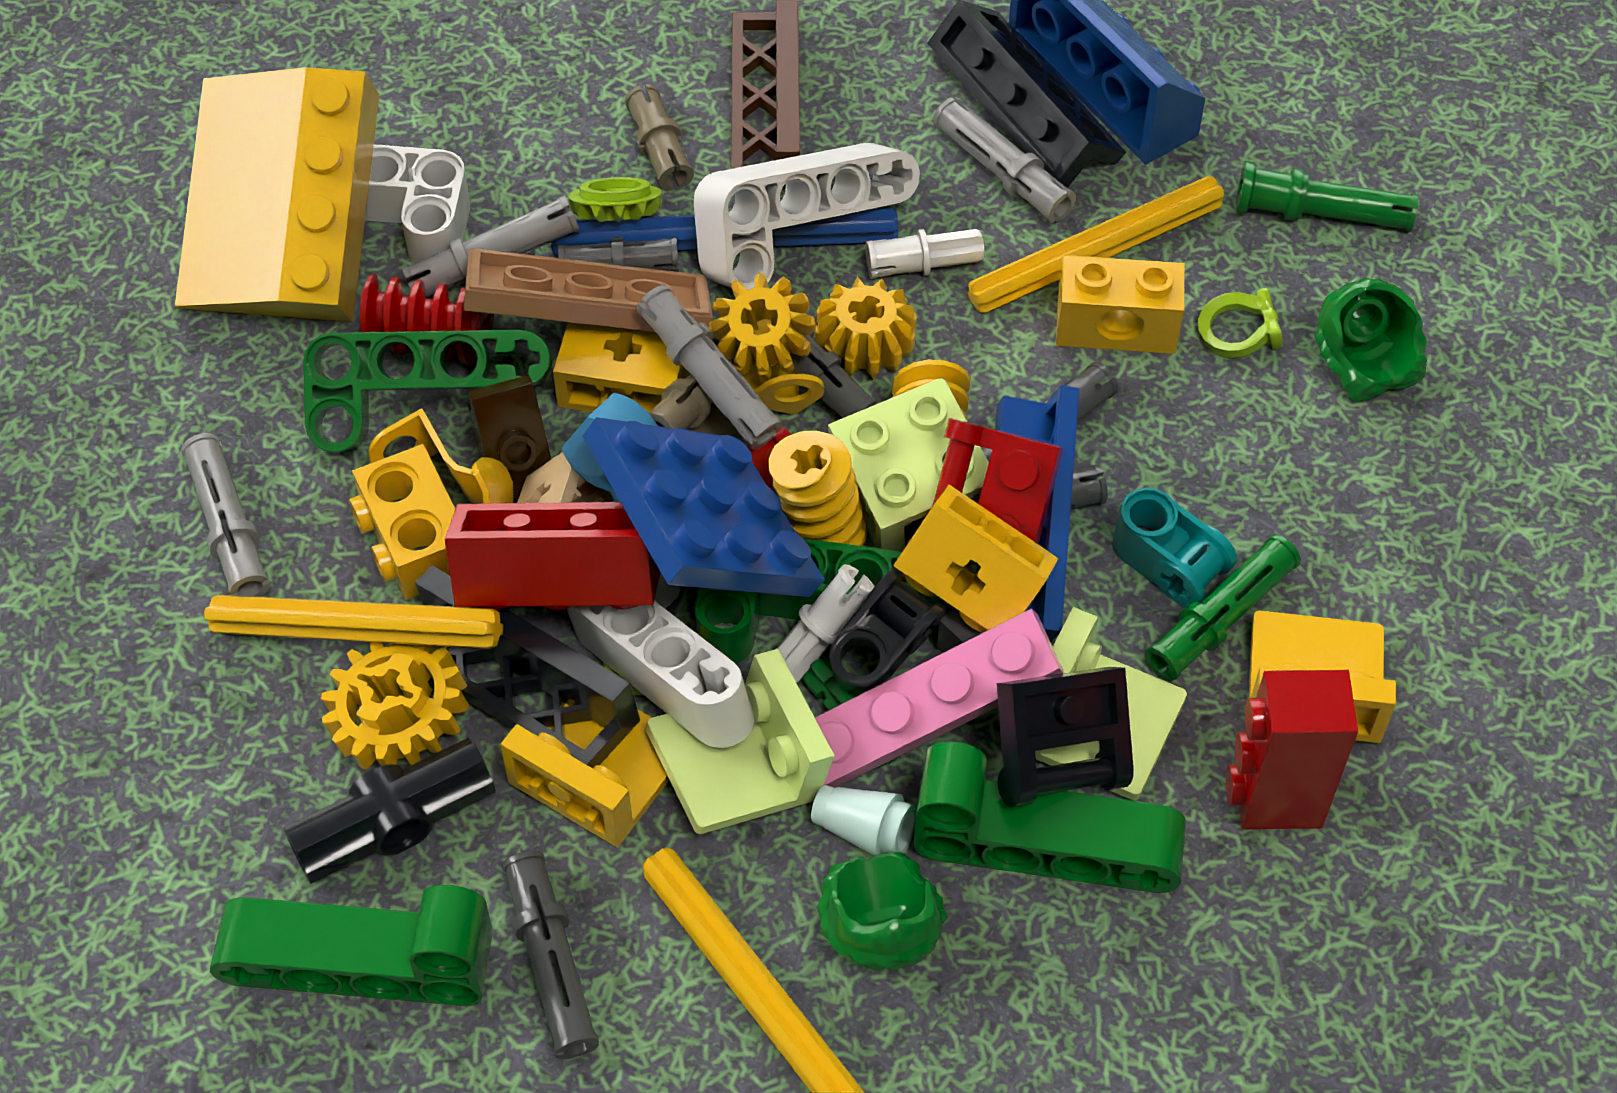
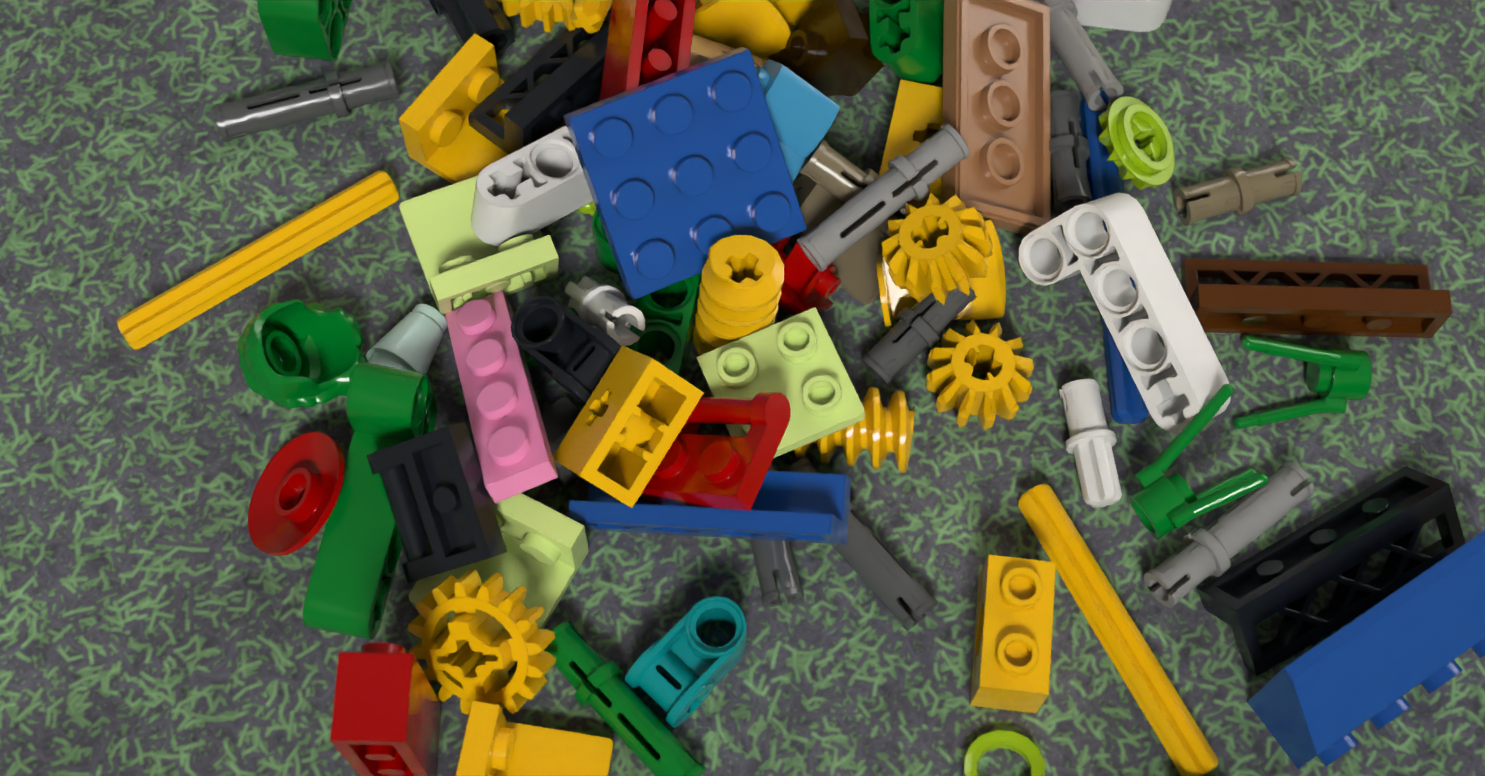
camera: 90 degrees right, 10 degrees up
none -> red dish [248,431,345,556]
none -> yellow gear [408,569,556,715]
none -> green plant [1128,384,1268,540]
none -> green plant [1233,335,1372,429]

